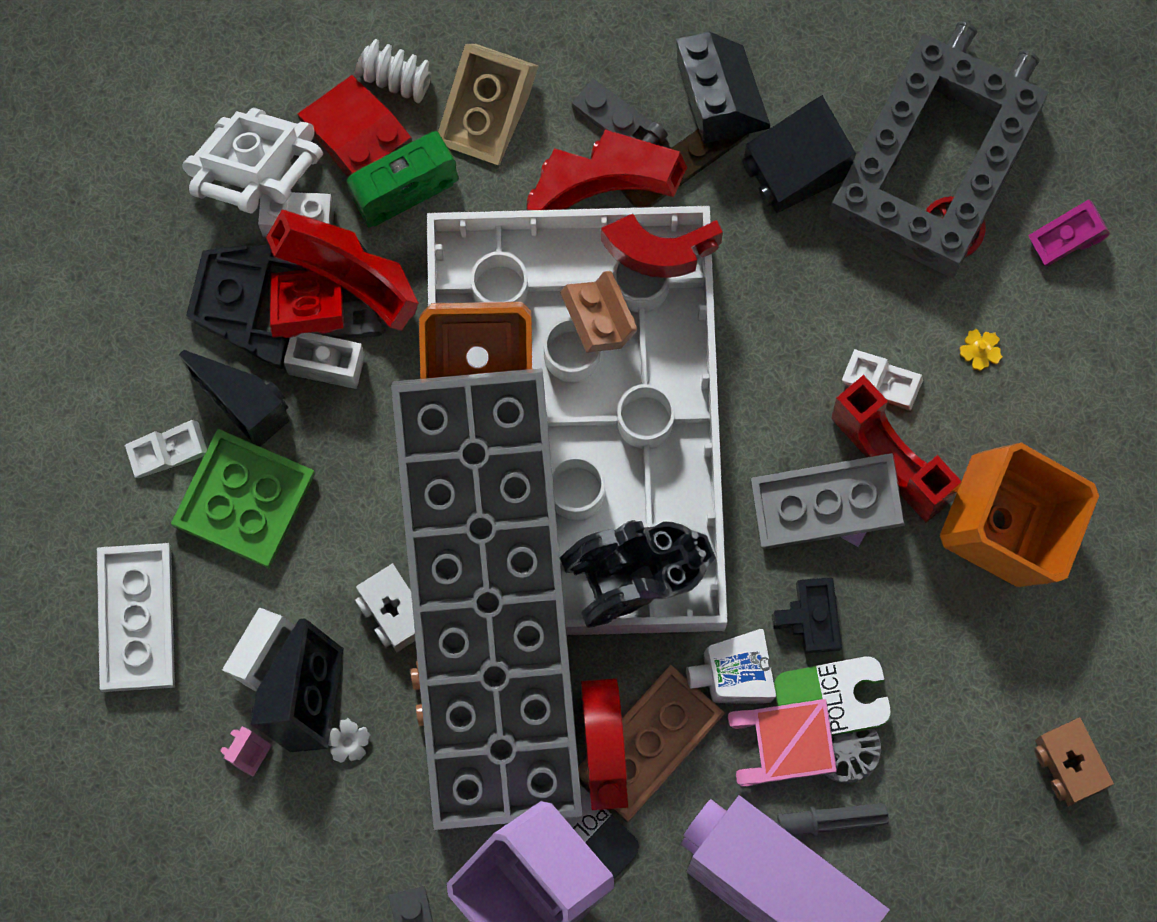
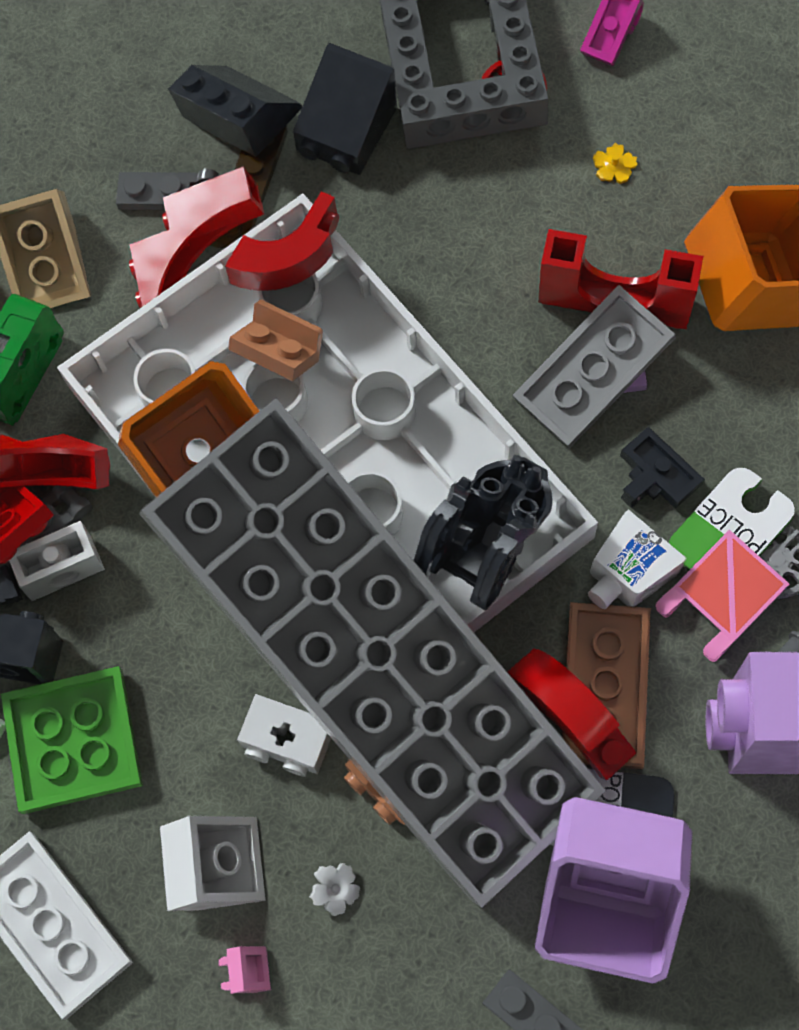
camera: 30 degrees left, 5 degrees down
black slope [251,618,344,752] -> none
white slope [842,349,923,411] -> none

